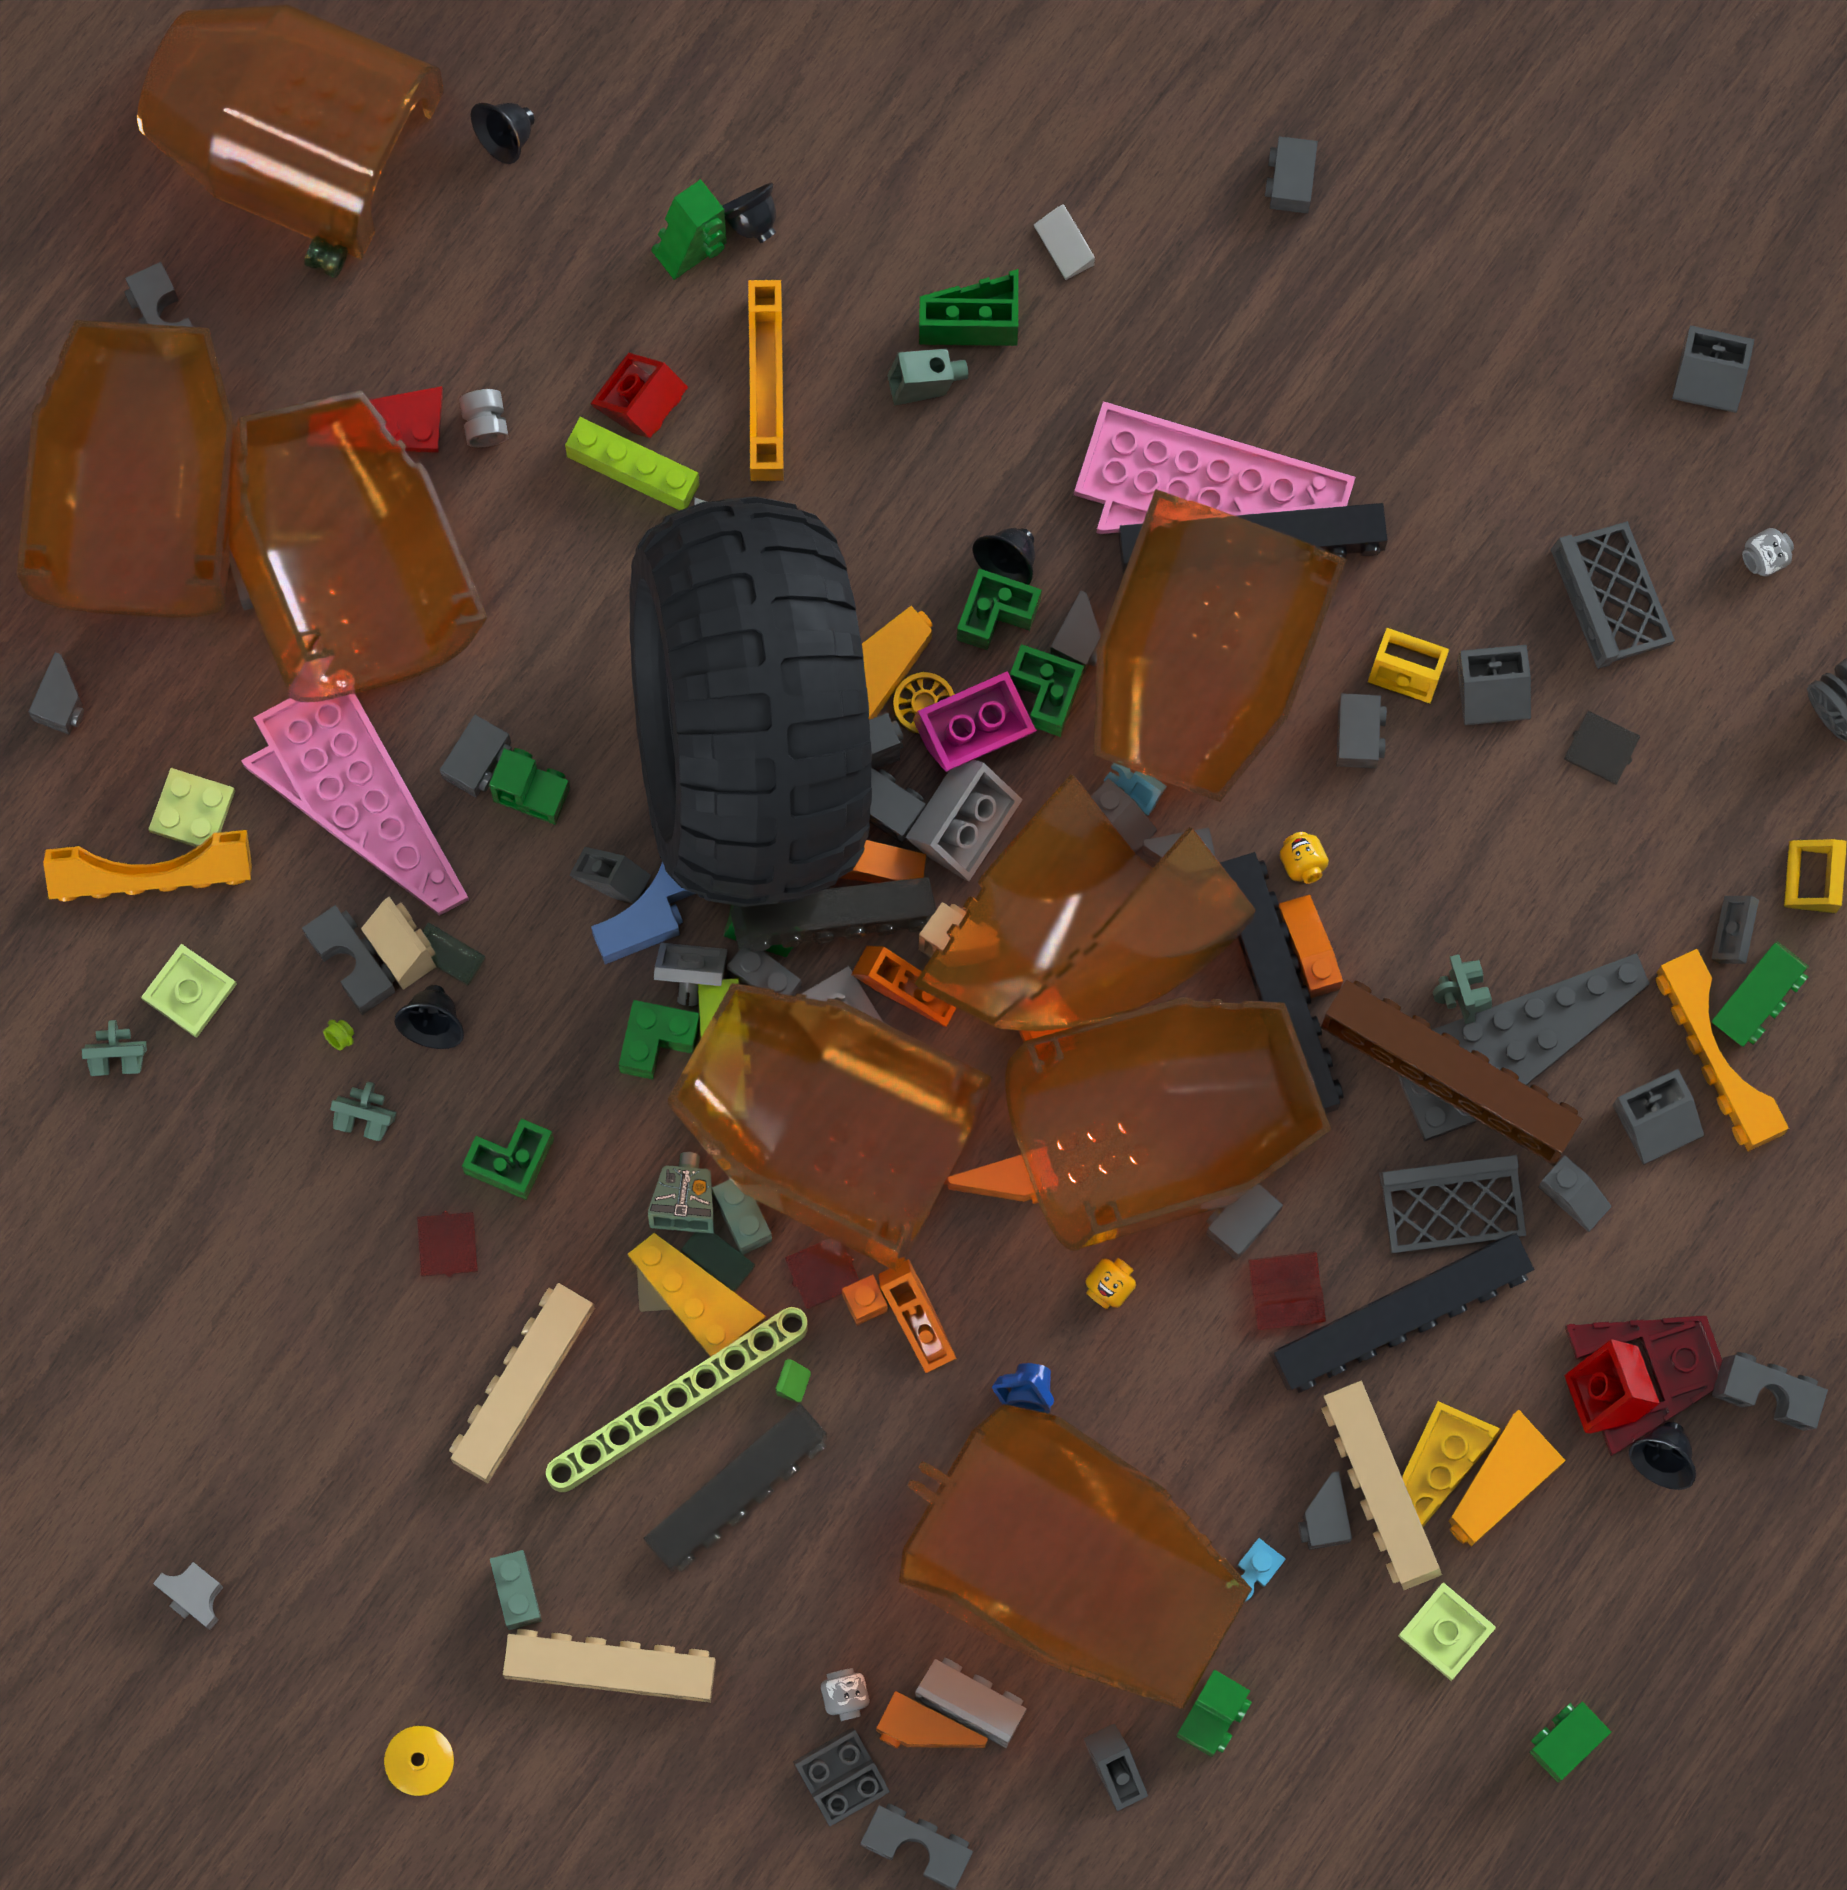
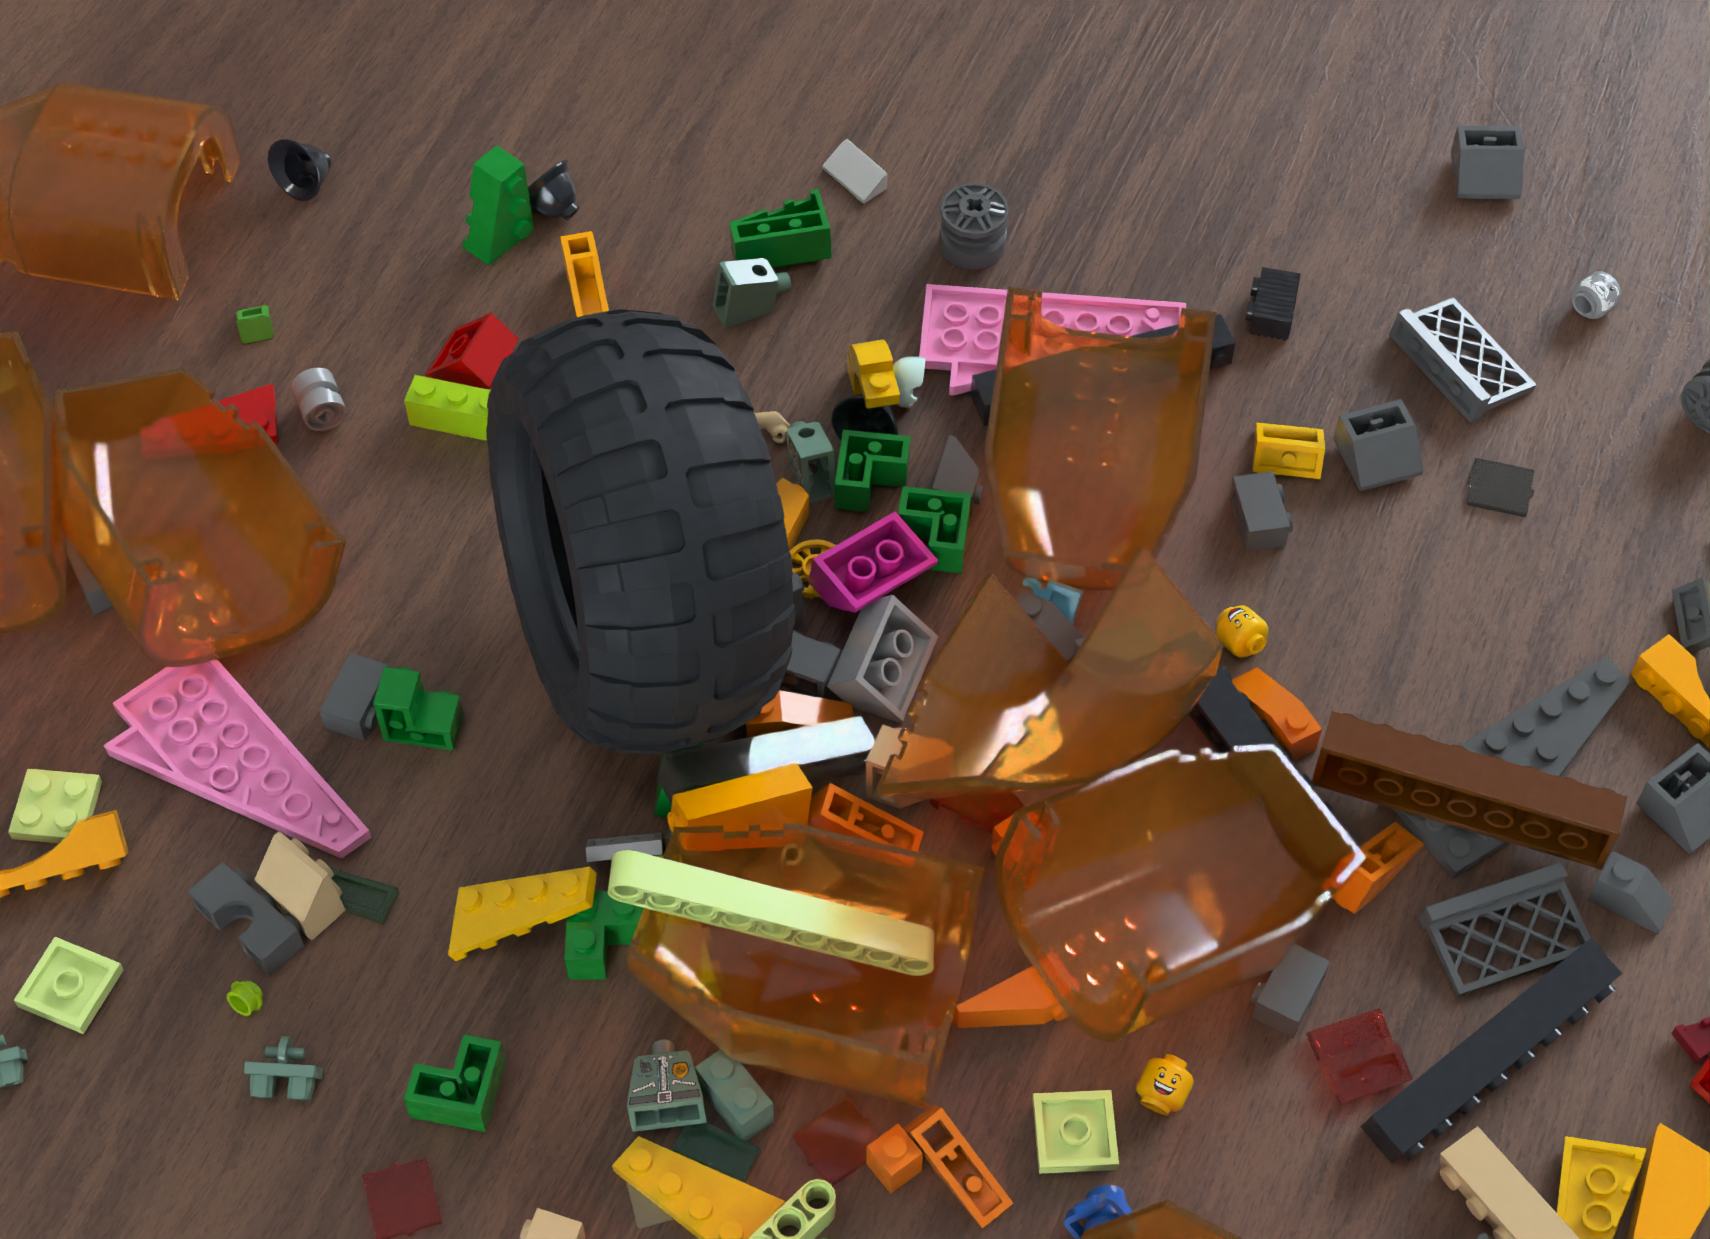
camera: 10 degrees left, 20 degrees down
wheel [304,235,348,278] -> none
black hat [394,985,464,1049] -> none
dark grey slope [569,847,651,904] -> none
medium blue arch [591,861,696,964] -> none
dark grey brick [1265,136,1318,213] -> none
sand green hips [1433,954,1492,1024] -> none
none -> bright green slope [236,305,274,344]
none -> yellow wing [448,866,597,961]
none -> yellowish green beam [608,850,935,976]
none -> light orange slope [667,763,812,847]
none -> tan arm [754,411,790,444]
none -> sand green torso [786,421,836,504]
none -> yellow arch [847,339,900,409]
none -> light aqua hair [893,357,925,408]
none -> dark grey wheel [939,183,1009,270]
none -> yellowish green plate [1032,1090,1119,1174]
none -> black brick [1245,267,1301,341]
none -> orange slope [1325,822,1424,914]

